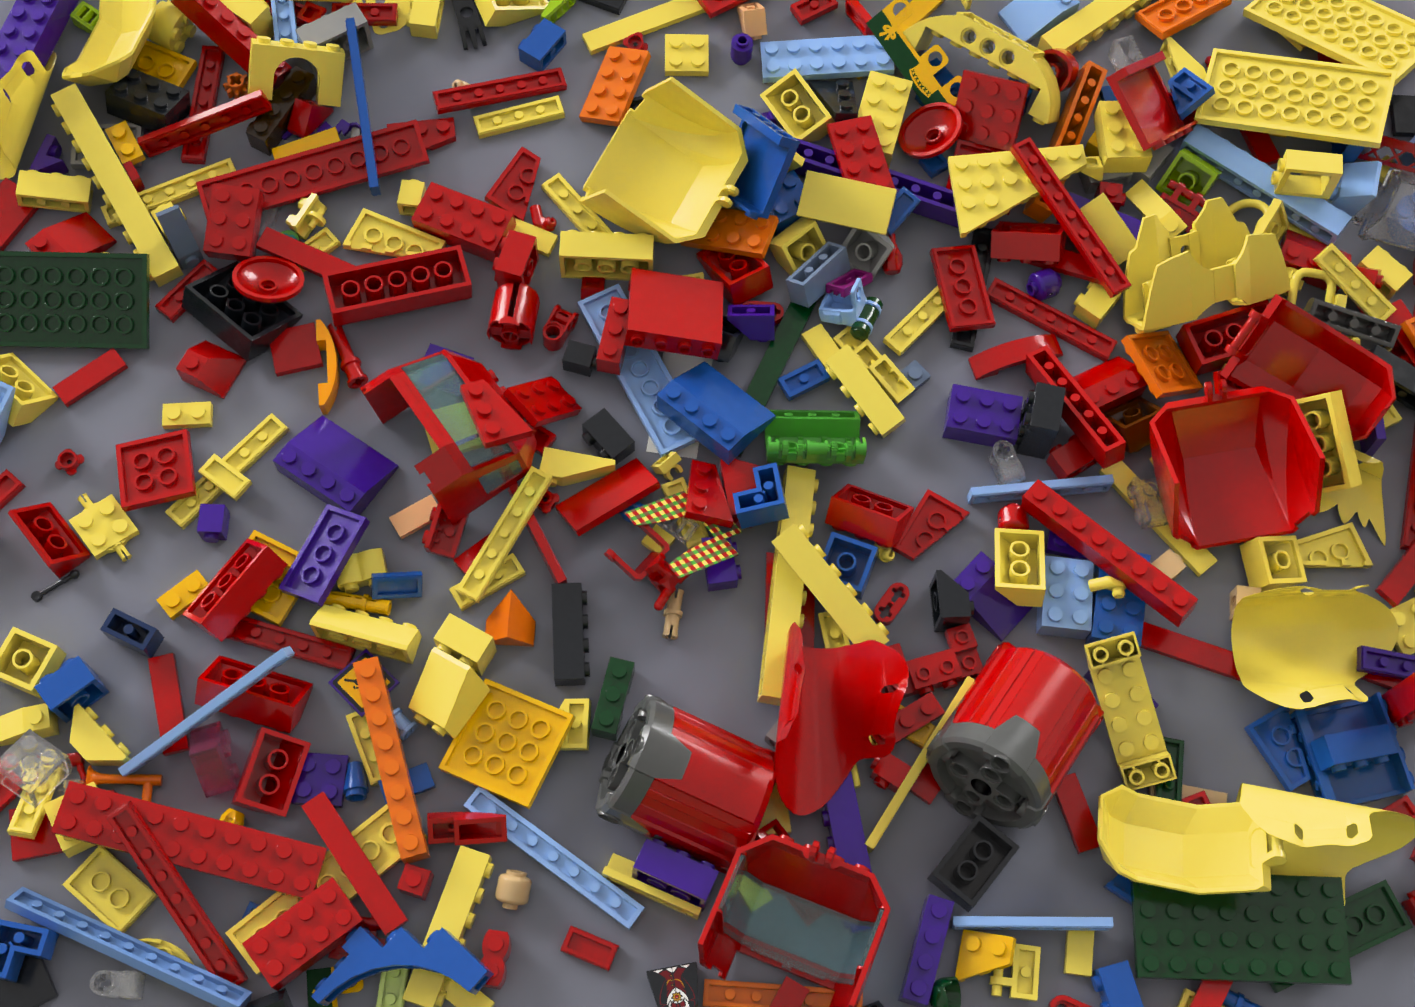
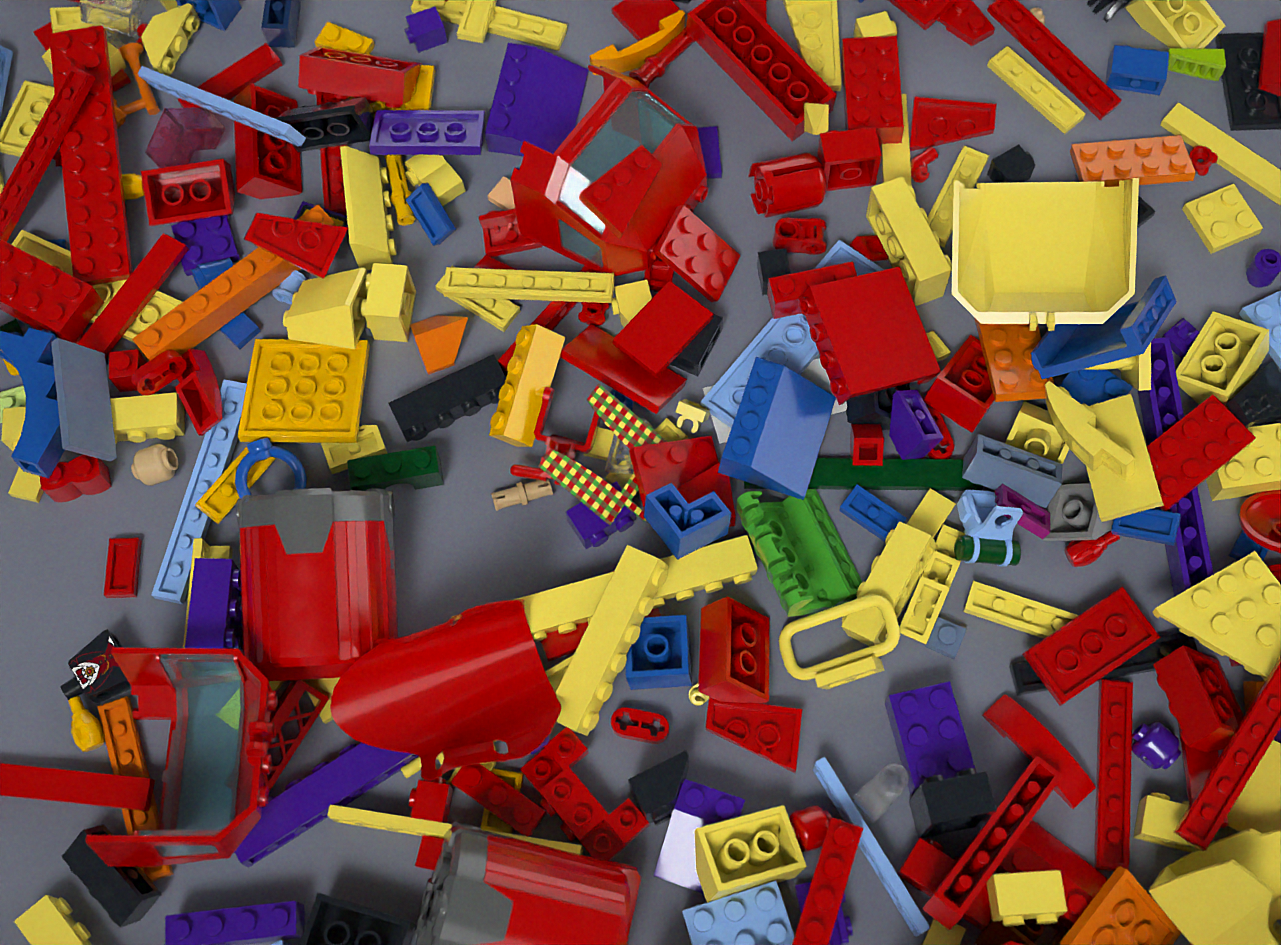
camera: 75 degrees right, 0 degrees up
none -> sand blue tile [51,338,117,461]
none -> red beam [131,349,187,396]
none -> yellow tile [195,442,276,524]
none -> blue piece [235,438,307,498]
none -> red wing [244,213,348,279]
none -> black slope [276,97,375,152]
none -> yellow brick [489,324,565,447]
none -> red tile [612,280,713,378]
none -> light yellow bar [779,594,900,690]
none -> light yellow slope [804,103,829,135]
none -> red brick [850,424,884,466]
none -> black brick [987,144,1036,183]
none -> light yellow brick [987,870,1067,926]
none -> light yellow slope [1045,381,1135,481]

